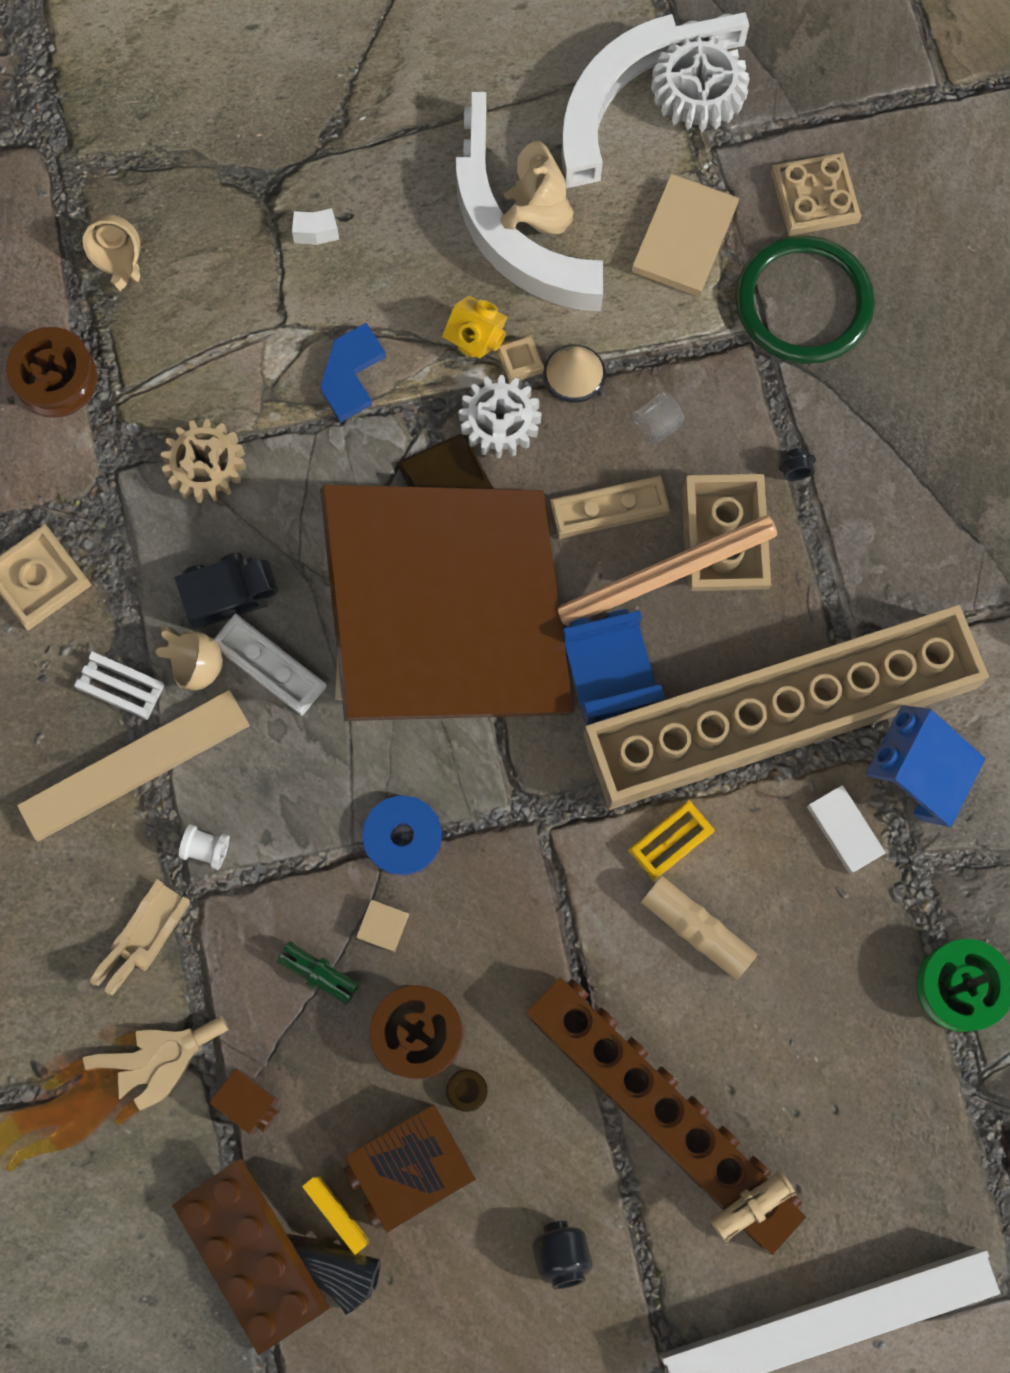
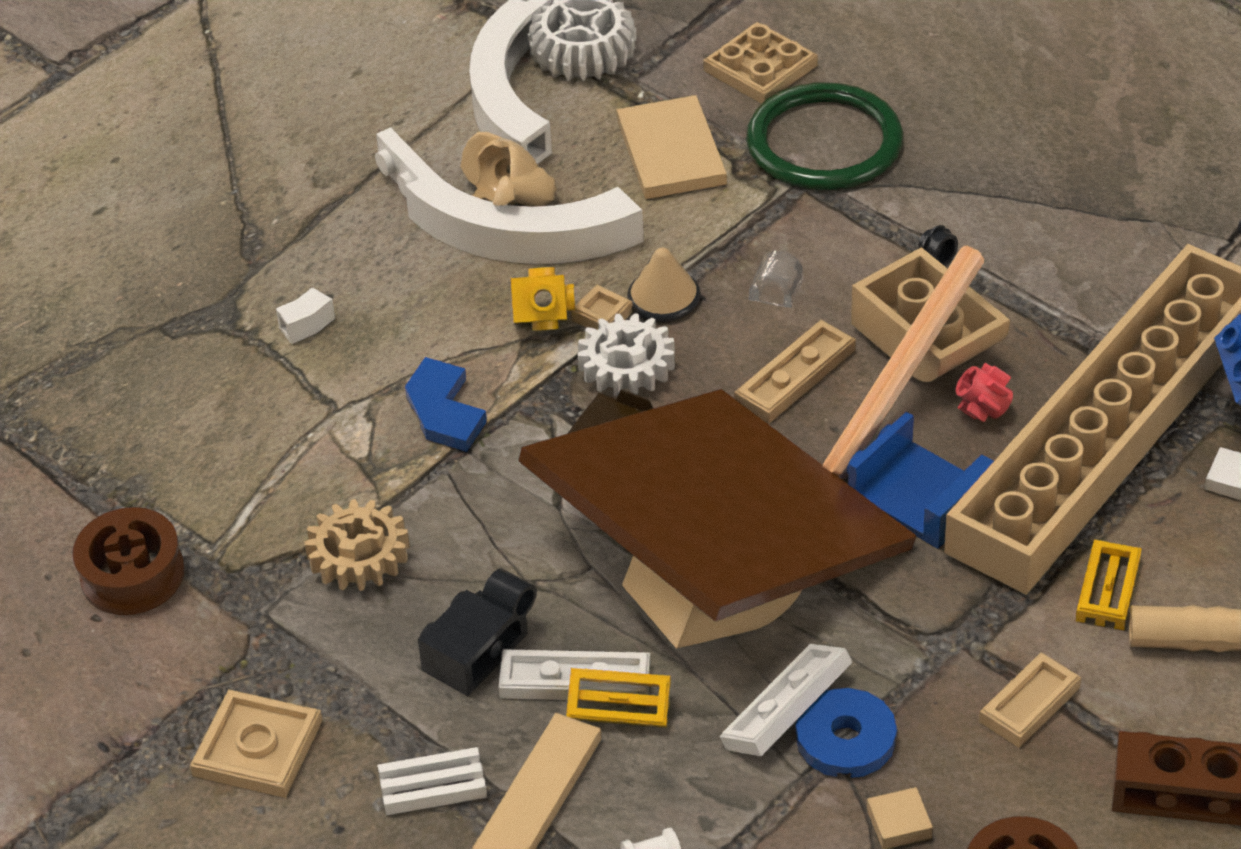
camera: 30 degrees left, 30 degrees down
tan piece [83,214,140,291] -> none
tan piece [154,626,223,691] -> none
none -> yellow tile [566,668,671,728]
none -> white tile [720,644,852,756]
none -> coral gear [956,363,1013,422]
none -> tan tile [979,652,1081,748]

